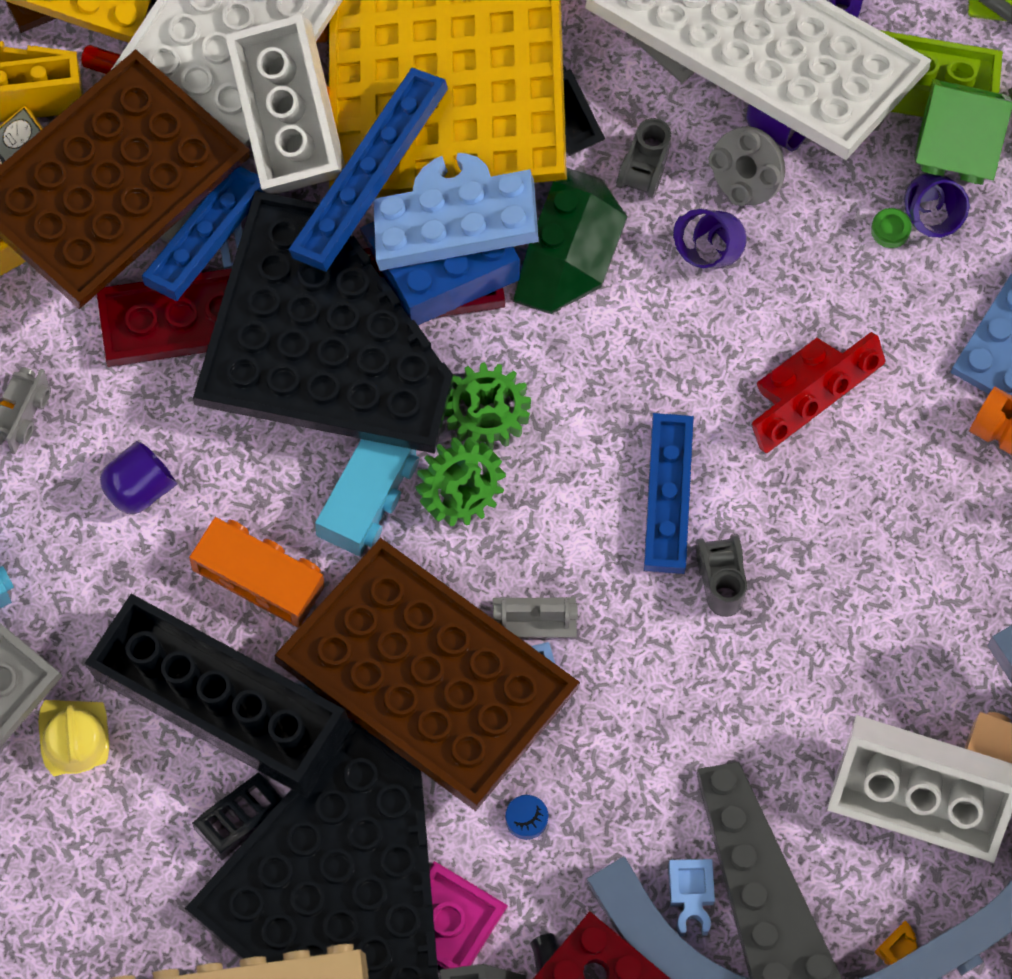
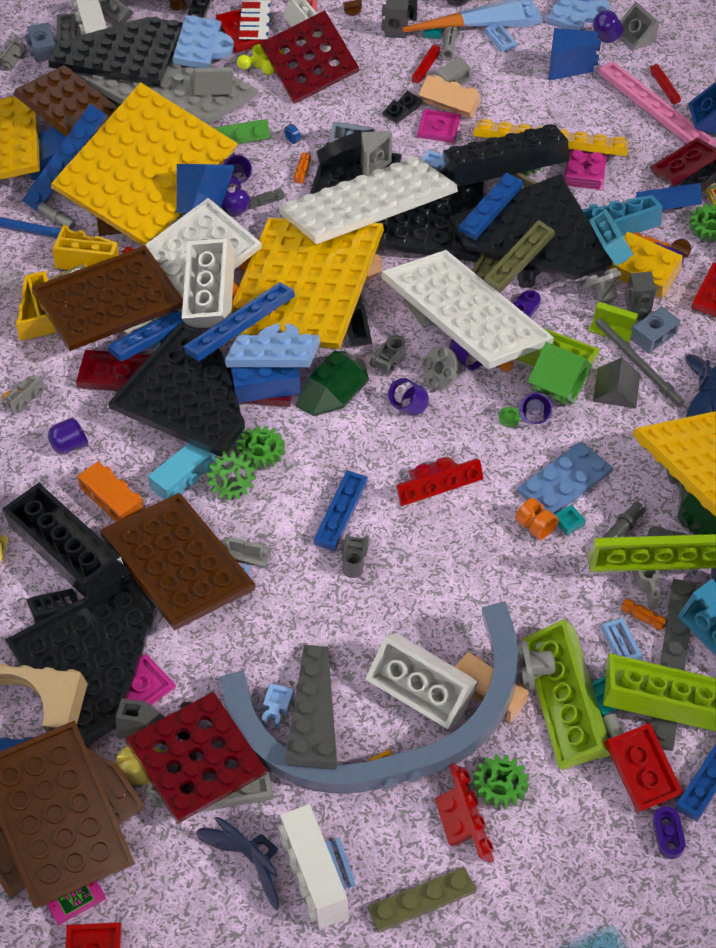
camera: 20 degrees right, 15 degrees down
blue tile [505,795,548,840] -> none

